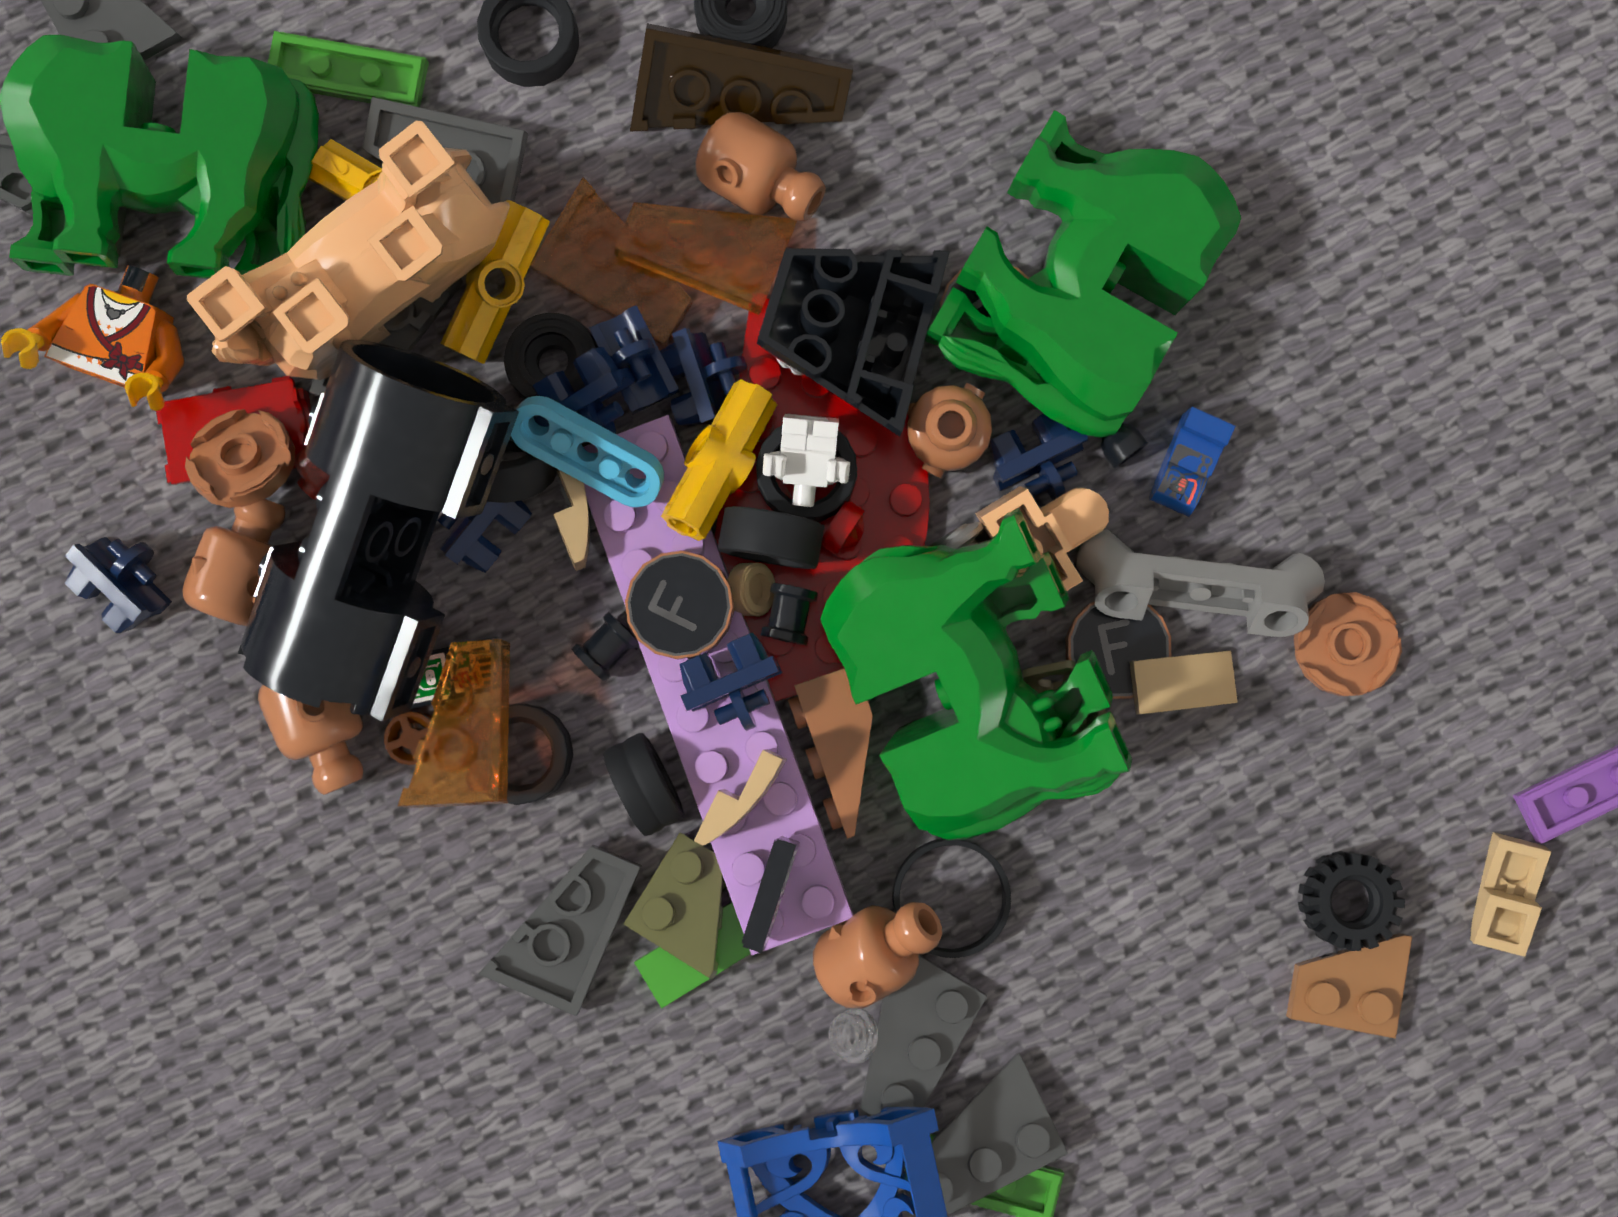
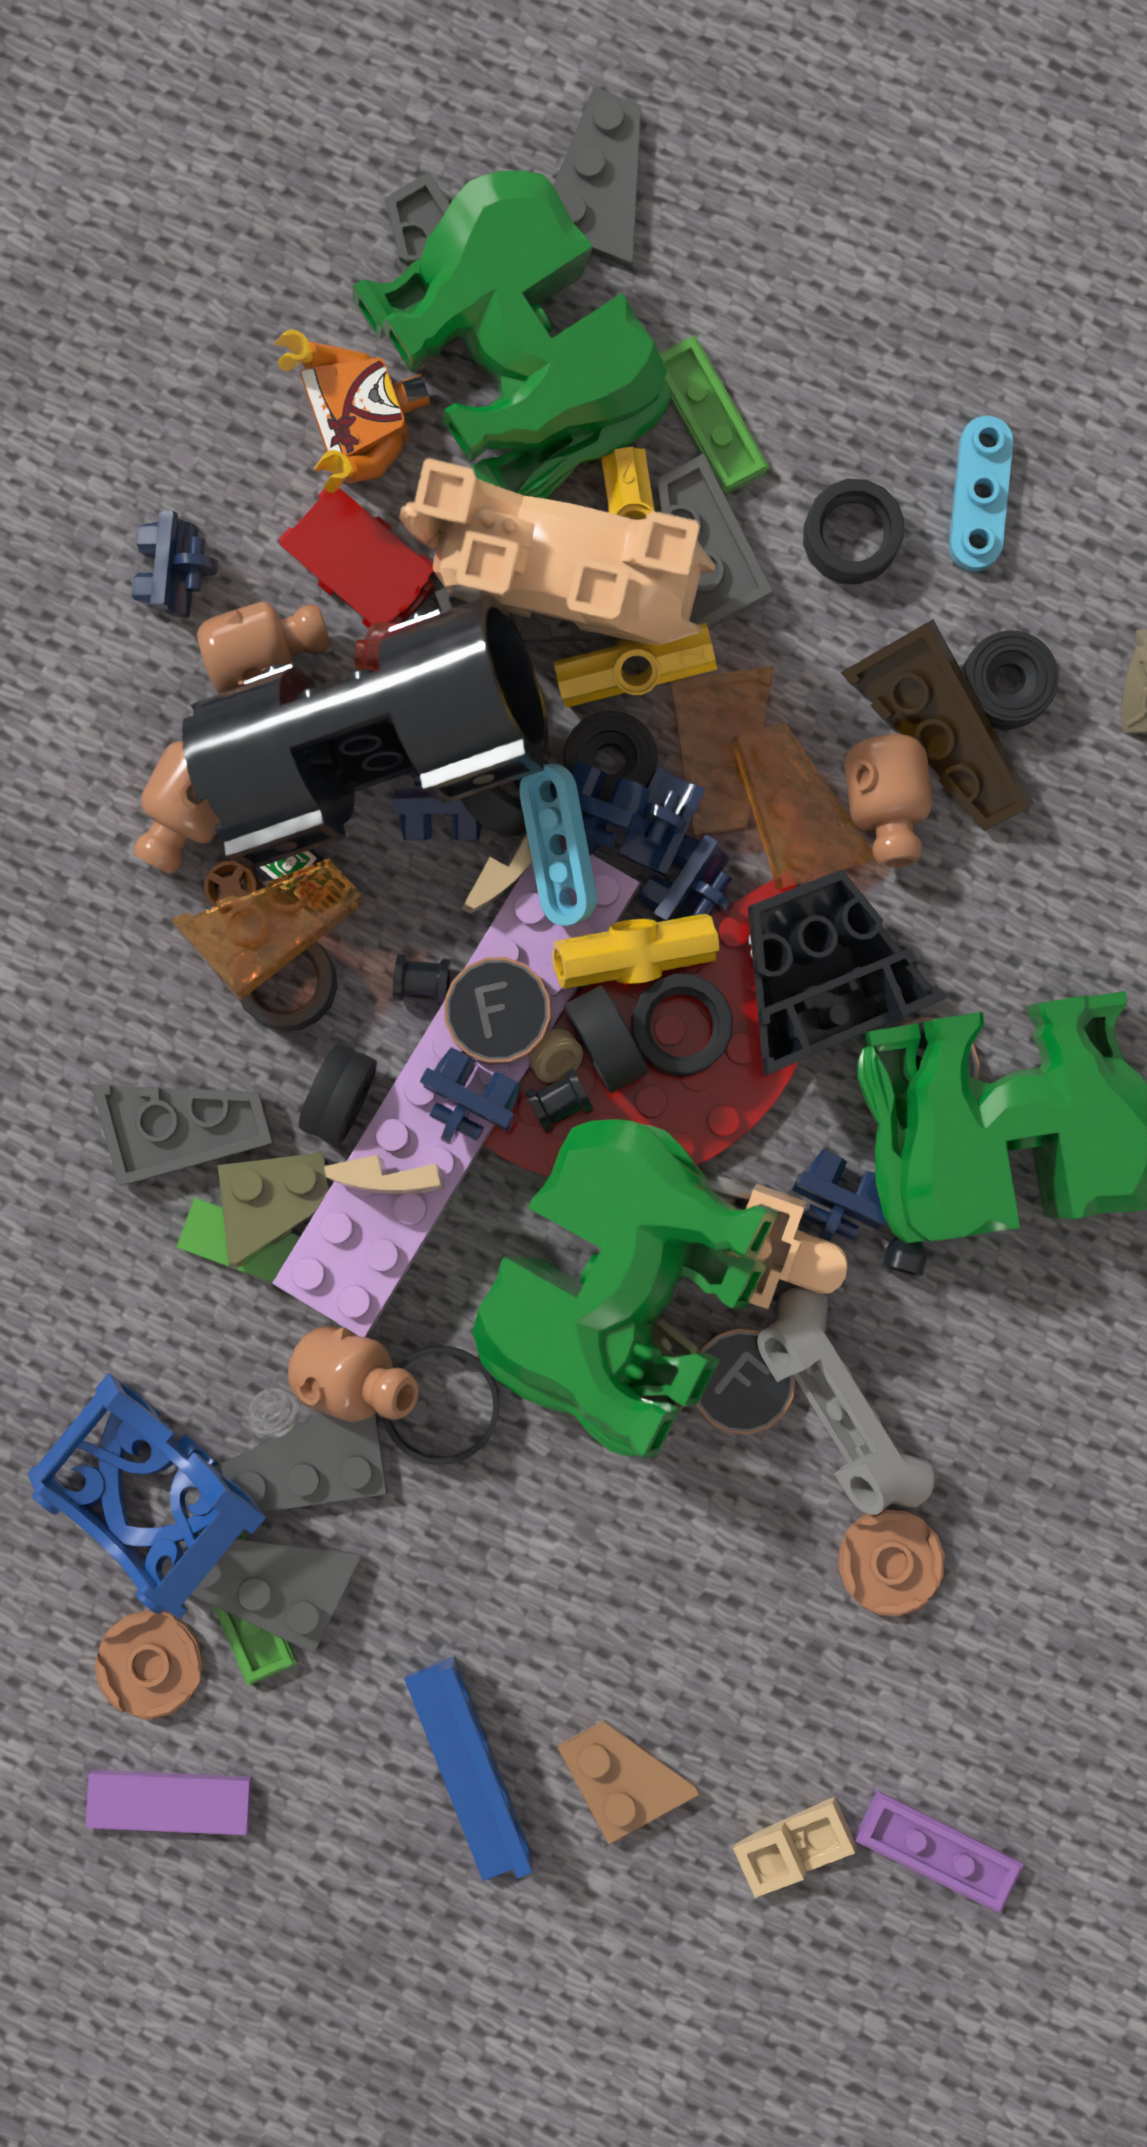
camera: 50 degrees right, 0 degrees up
nougat tile [185,409,296,508] -> none
black tile [741,836,800,953] -> none
white piece [762,414,850,507] -> none
nougat slope [788,668,873,839] -> none
red tile [821,501,866,555] -> none
nougat piece [907,383,993,478] -> none
tan slope [1129,651,1238,714] -> none
blue leg [1149,407,1236,517] -> none
black tyre [1298,851,1405,951] -> none
none -> blue fence [404,1656,533,1881]

